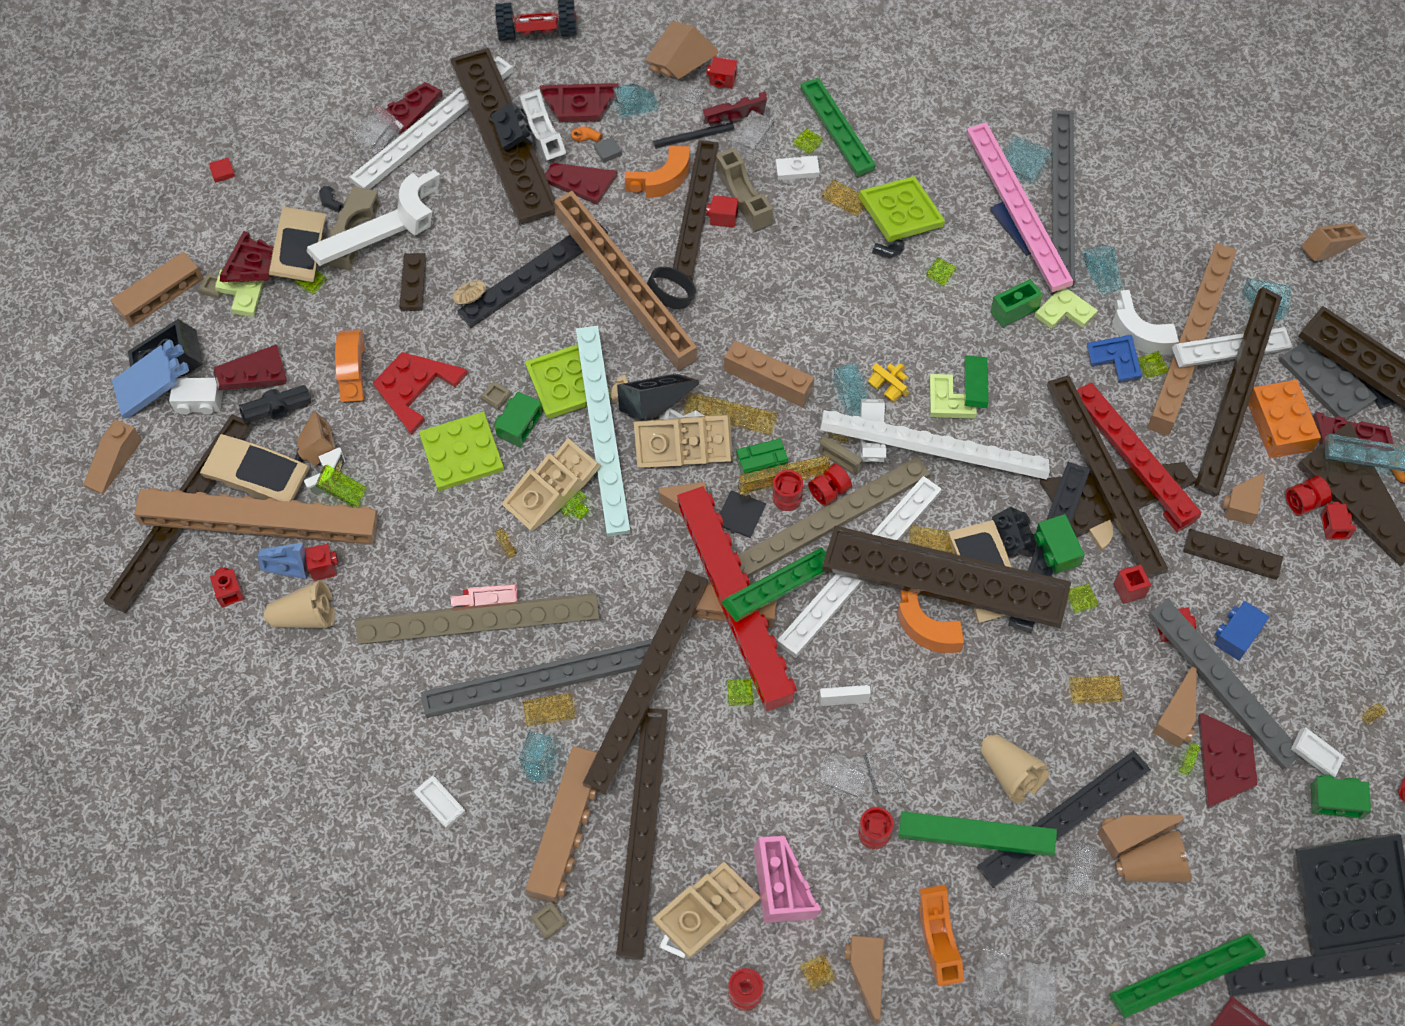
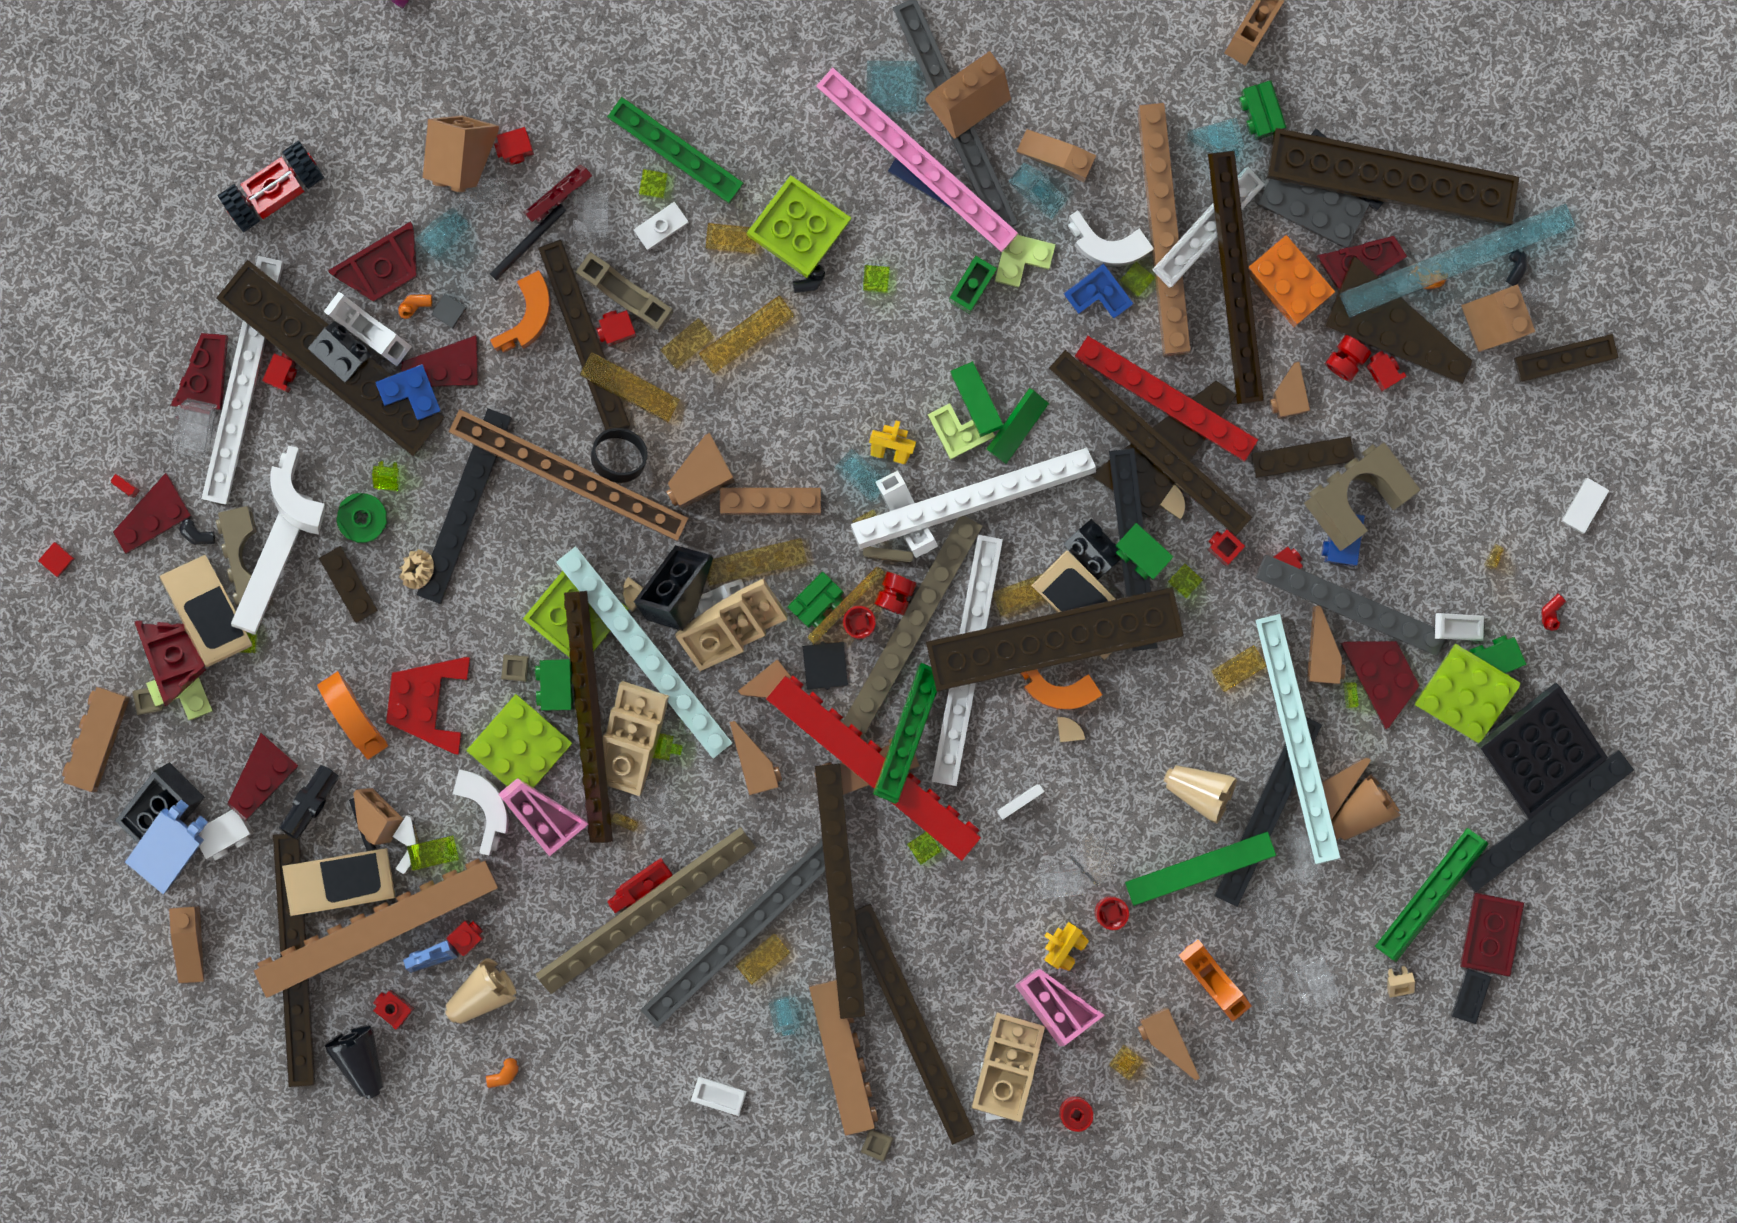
camera: 30 degrees left, 25 degrees up
none -> red tile [110,474,140,498]
none -> dark red wing [113,473,192,554]
none -> red brick [262,353,297,393]
none -> black cone [325,1025,383,1099]
none -> green plate [336,493,388,543]
none -> clear neon green tile [372,461,400,491]
none -> blue plate [375,364,441,420]
none -> white arch [453,770,509,855]
none -> orange arm [486,1058,519,1088]
none -> bright pink wedge [498,778,588,856]
none -> dark brown plate [564,591,613,843]
none -> clear yellow tile [580,352,680,423]
none -> clear yellow tile [660,318,715,370]
none -> medium nougat slope [666,433,735,509]
none -> clear yellow tile [699,295,794,375]
none -> medium nougat slope [730,721,782,795]
none -> medium nougat slope [925,51,1011,139]
none -> green tile [986,388,1049,464]
none -> medium nougat slope [1016,129,1096,182]
none -> yellow hips [1044,922,1089,971]
none -> tan tile [1057,717,1085,742]
none -> green brick [1239,80,1287,140]
none -> light aqua plate [1256,614,1341,865]
none -> dark tan arch [1304,442,1420,551]
none -> lime plate [1415,644,1520,743]

